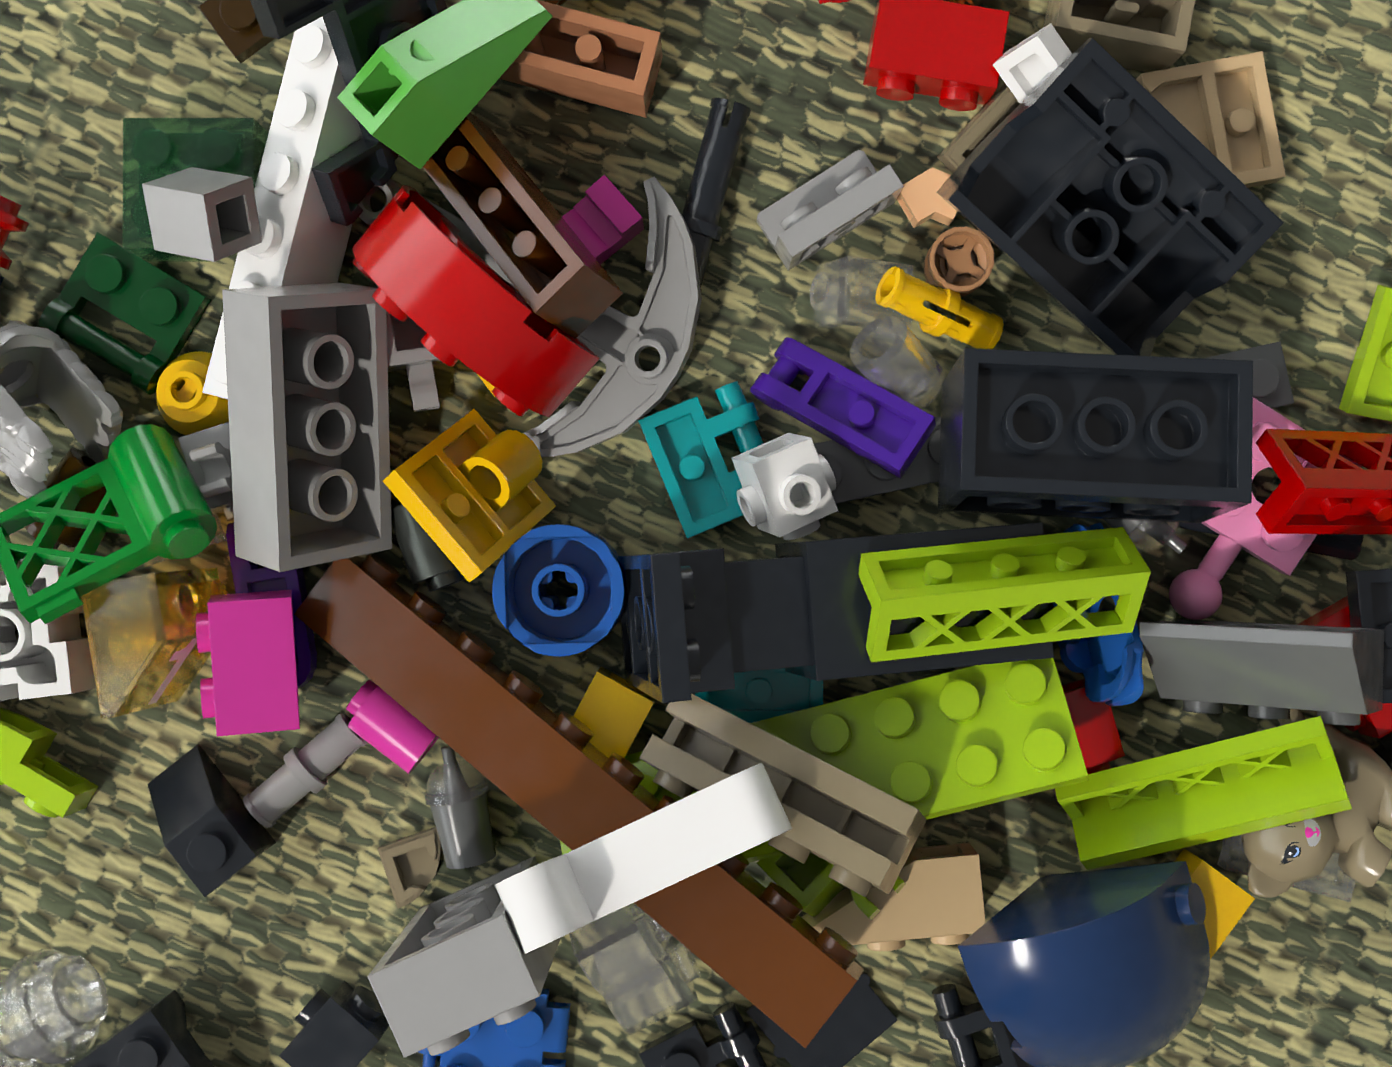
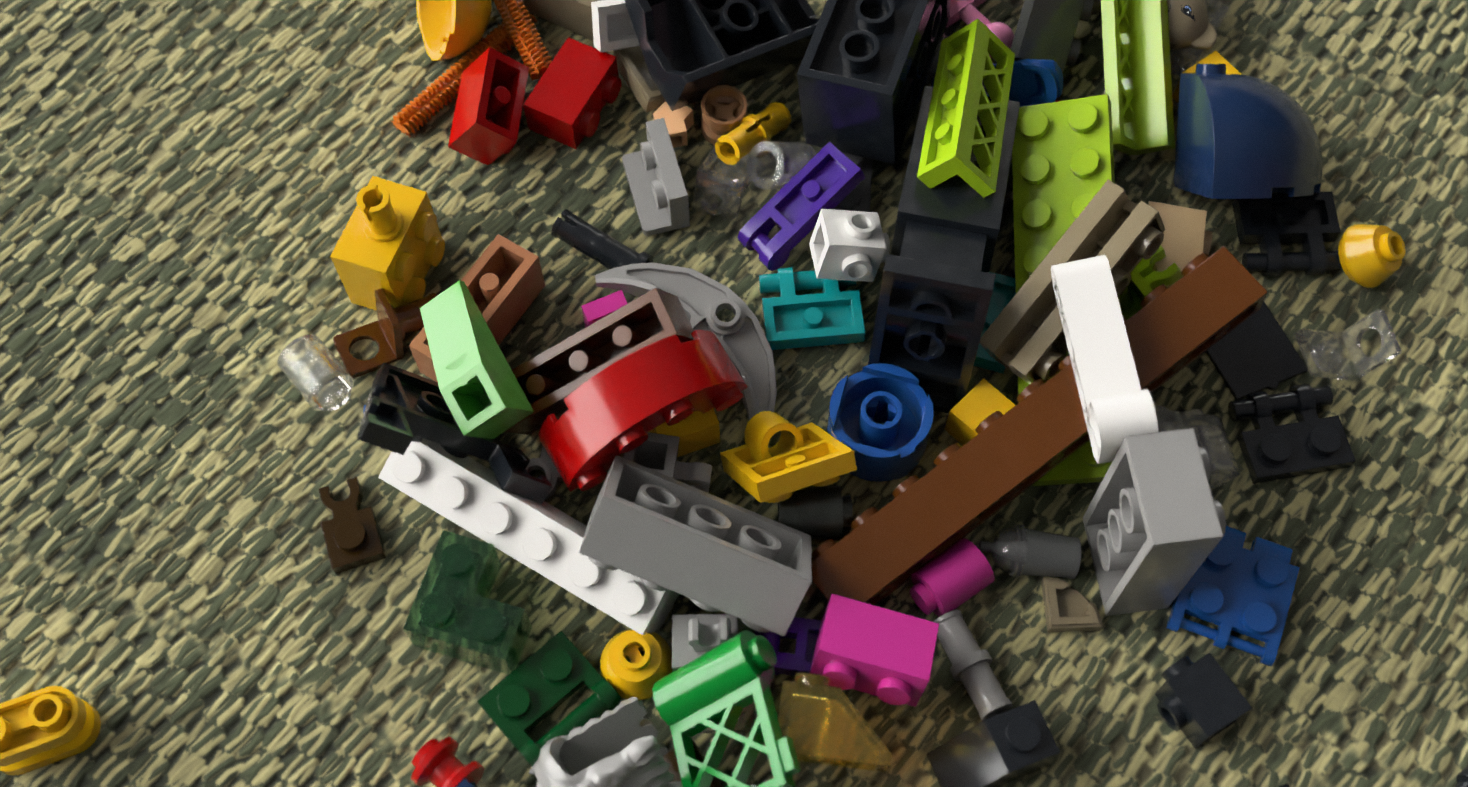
camera: 70 degrees left, 25 degrees down
light grey brick [142,167,262,262] -> none

